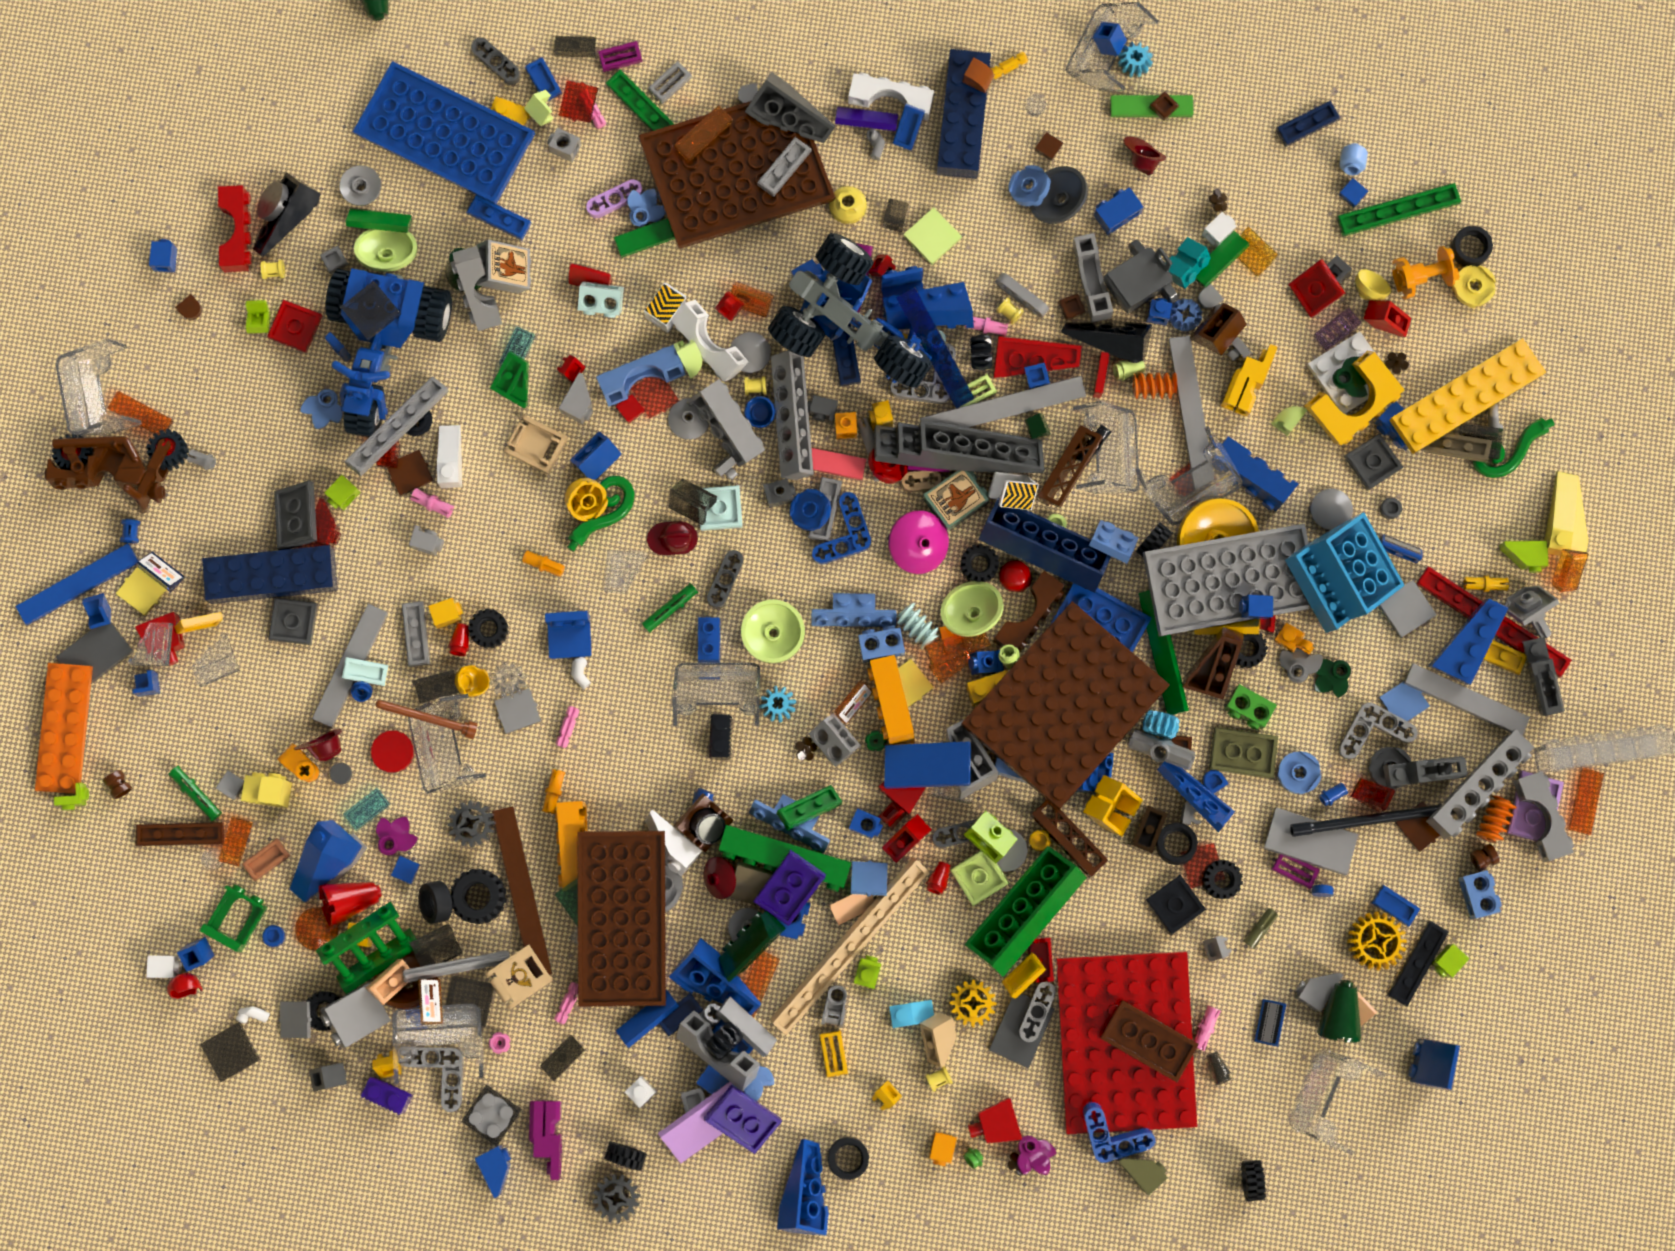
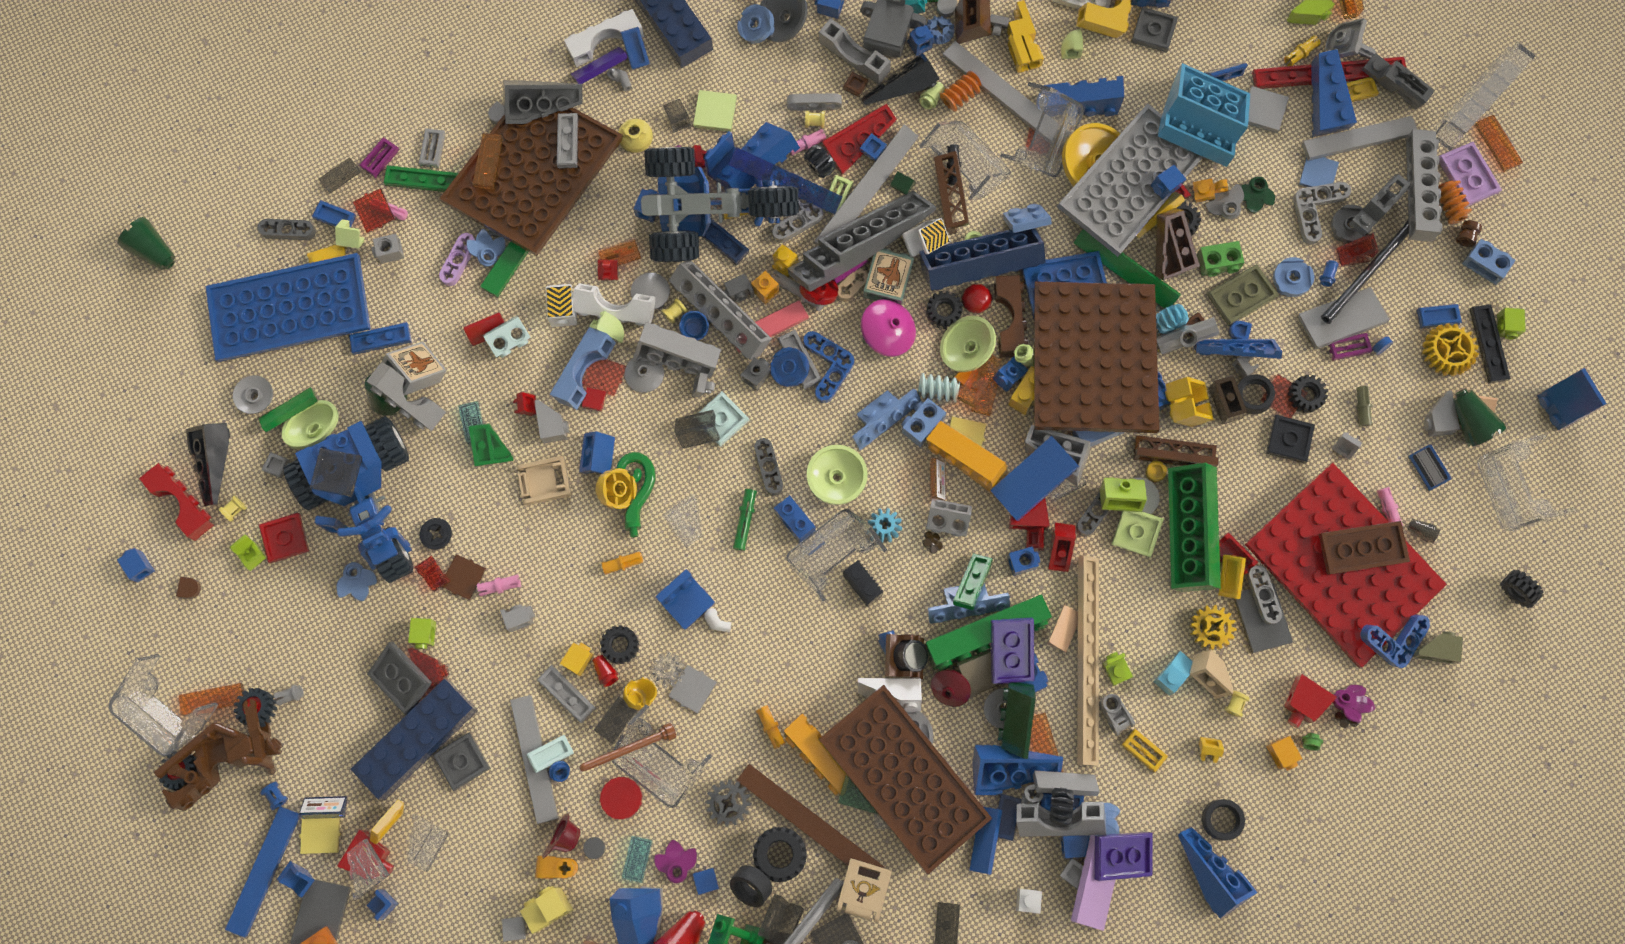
camera: 35 degrees left, 5 degrees down
flat silver tile [257,181,289,221] -> none
light grey tile [345,376,449,476] -> none
white slope [437,425,462,488] -> none
bright pink axle [554,982,578,1024] -> none
bright pink axle [556,706,579,748] -> none
dark red piece [647,521,698,555] -> none
medium blue piece [851,860,888,897] -> none
green plate [865,731,886,751] -> none
red cone [926,861,951,895] -> none
red tile [1093,352,1109,398] -> none
black tyre [1136,522,1173,557] -> none
light grey dish [1310,489,1353,531] -> none
dark grey tile [1380,498,1402,520] -> none
reddish brown piece [1395,801,1440,852] -> none
light grey arch [1513,771,1574,862] -> none

